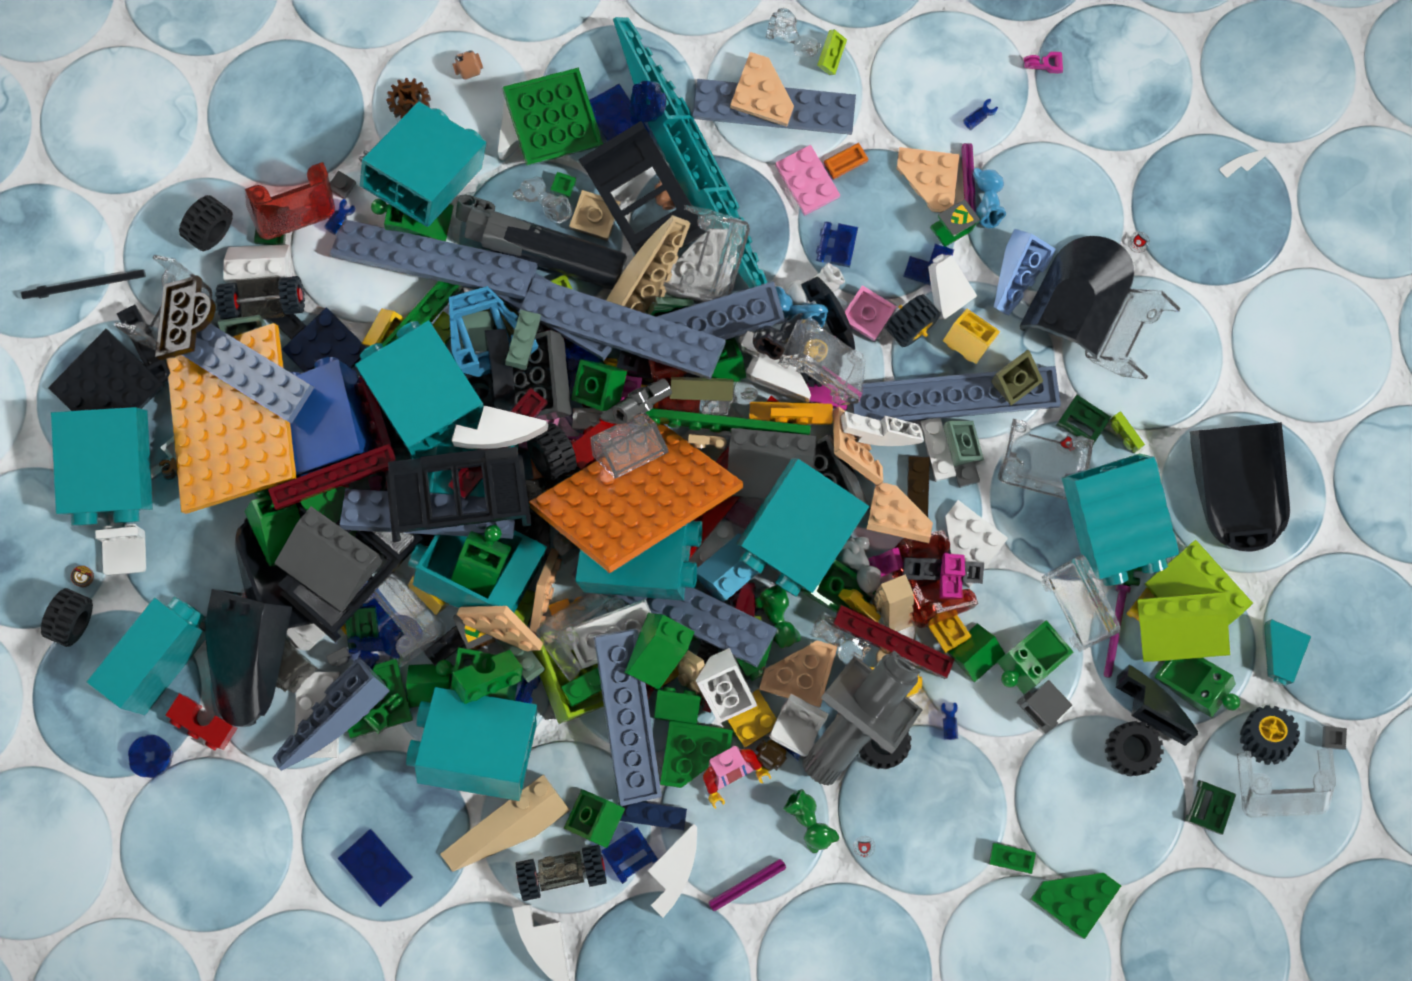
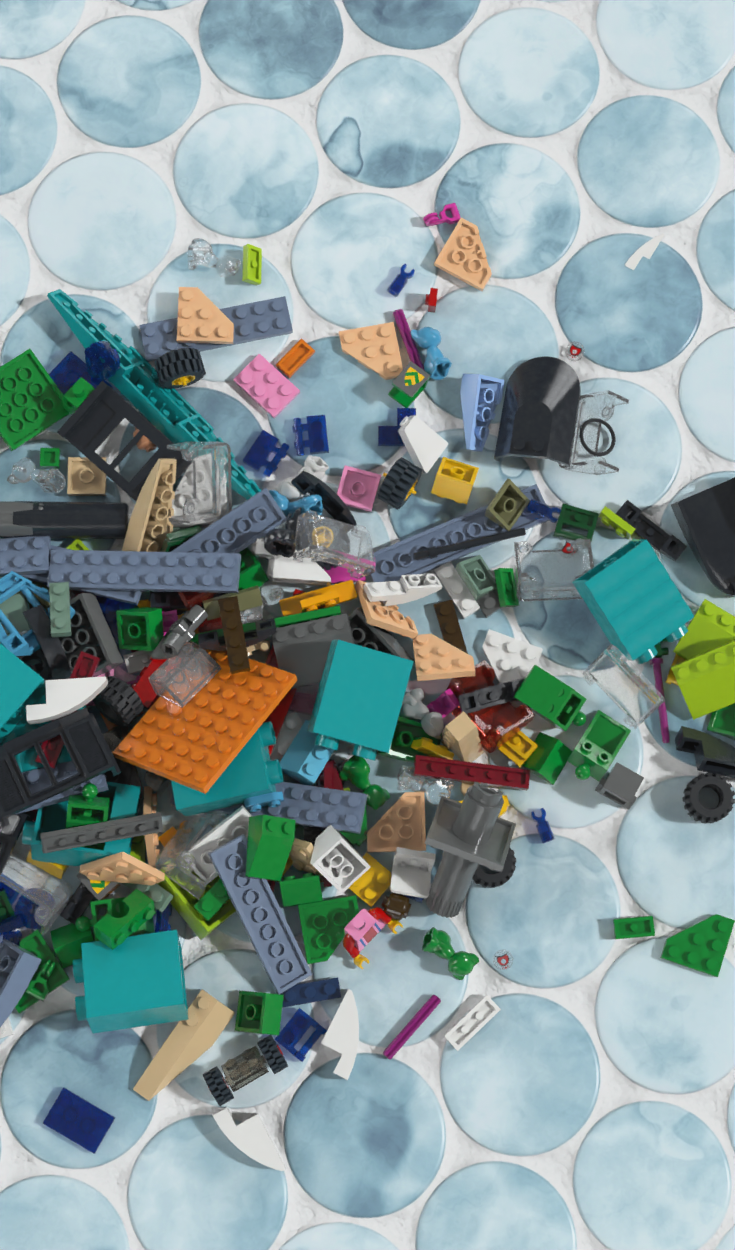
camera: 20 degrees left, 0 degrees up
dark pink slope [940,553,965,600] -> none
none -> dark grey tile [40,812,163,854]
none -> green torso [63,377,95,415]
none -> black wheel [154,348,206,389]
none -> black slope [198,618,276,651]
none -> dark brown plate [218,596,251,674]
none -> clear blue plate [242,430,290,478]
none -> dark azure plate [244,792,284,812]
none -> black bar [413,528,526,560]
none -> red plate [425,288,438,312]
none -> light nougat plate [434,218,492,291]
none -> white plate [444,995,501,1051]
none -> green plate [494,568,519,607]
none -> green slope [513,665,587,731]
none -> clear blue bar [526,498,561,523]
none -> black tyre [579,418,616,456]
none -> black slope [616,500,687,561]

